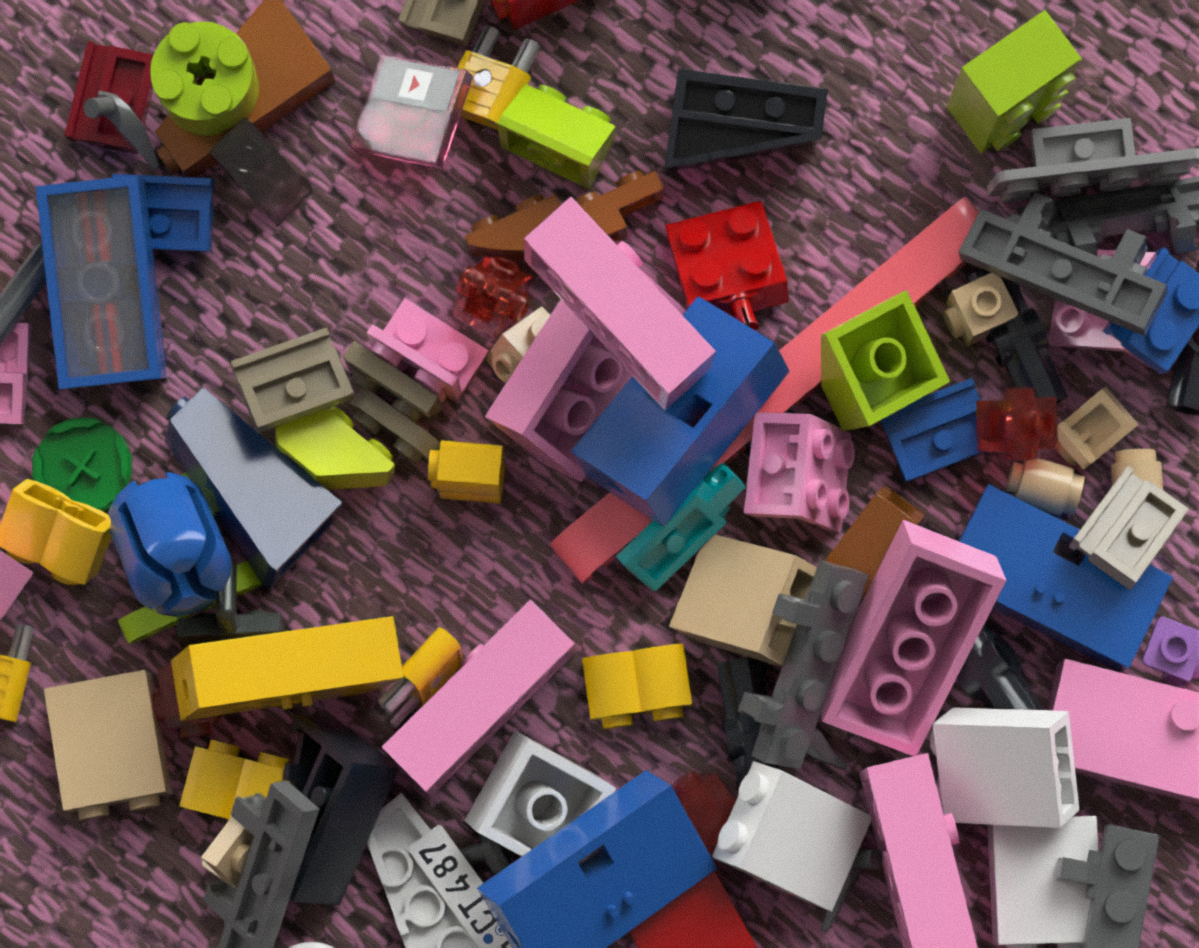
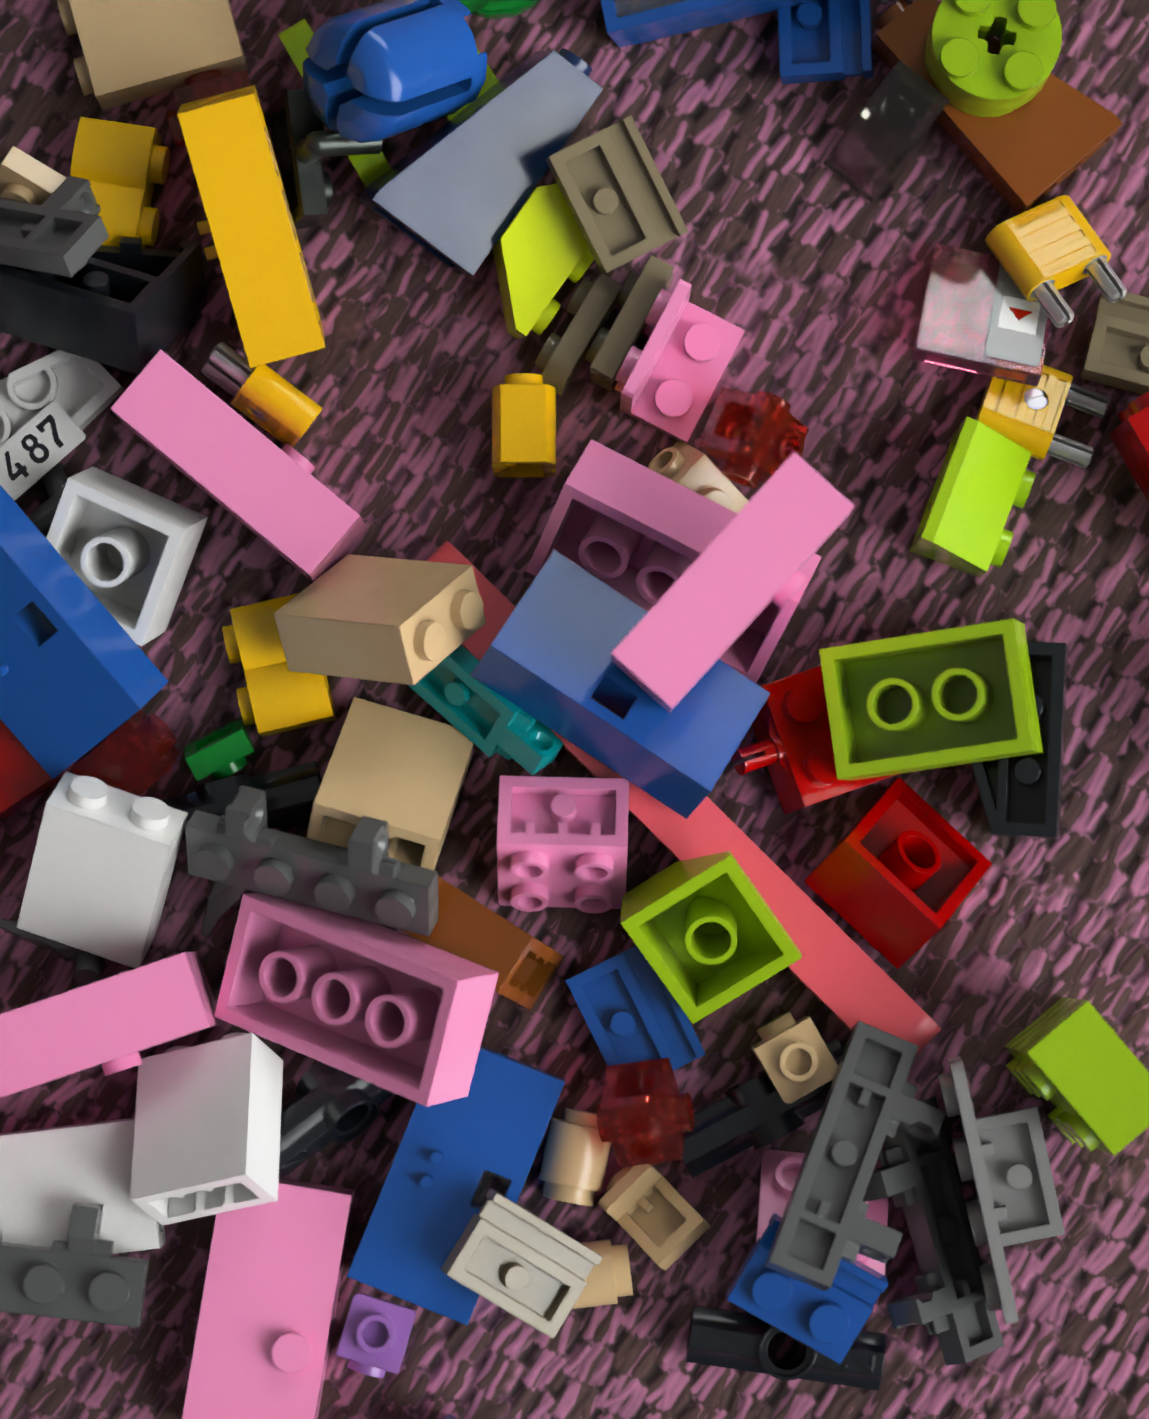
camera: 85 degrees right, 5 degrees up
dark orange slope [465,170,664,260] -> none
none -> green plate [184,717,254,781]
none -> tan brick [274,554,486,685]
none -> red slope [804,777,992,969]
none -> lime brick [819,618,1043,781]
none -> yellow piece [985,195,1127,328]

